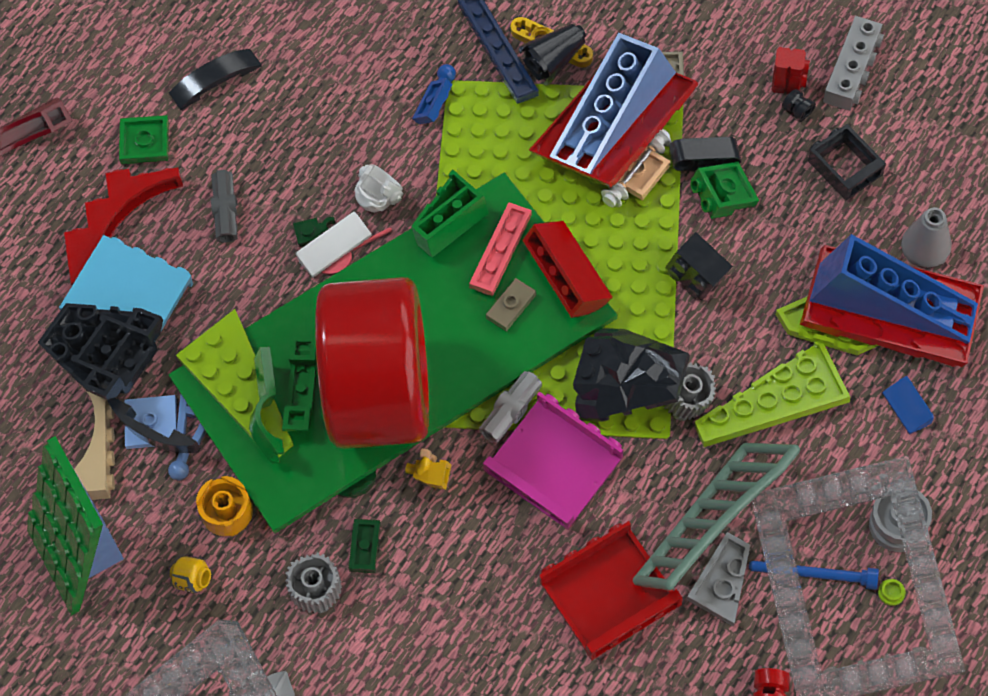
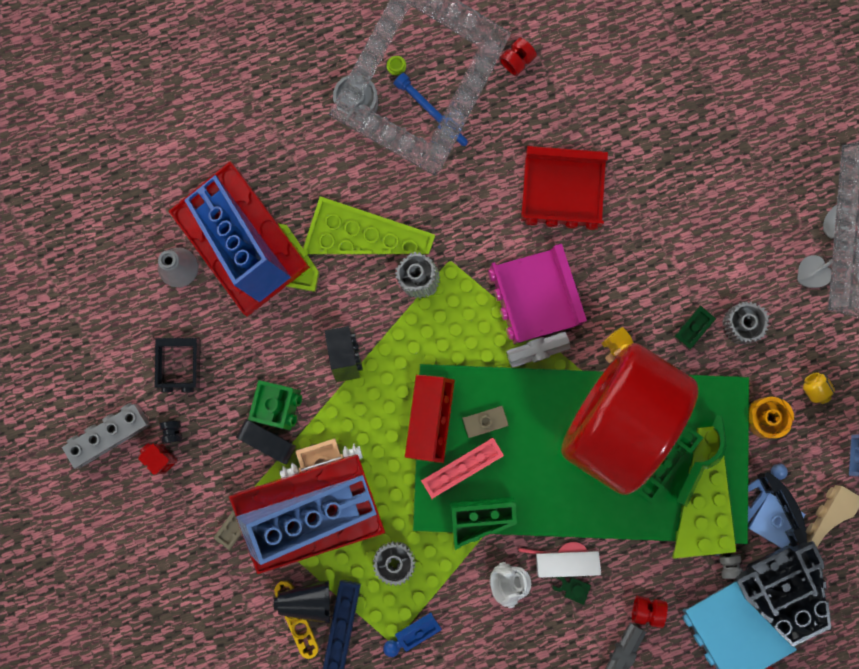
camera: 150 degrees left, 20 degrees up
black wedge [573,328,690,422] -> none
sand green bar [633,443,800,590] -> none
light grey wing [687,532,750,627] -> none
blue slope [882,376,934,435] -> none
none -> light grey brick [373,541,416,586]
none -> red wheel [632,595,668,629]
none -> light grey wheel [719,555,743,579]

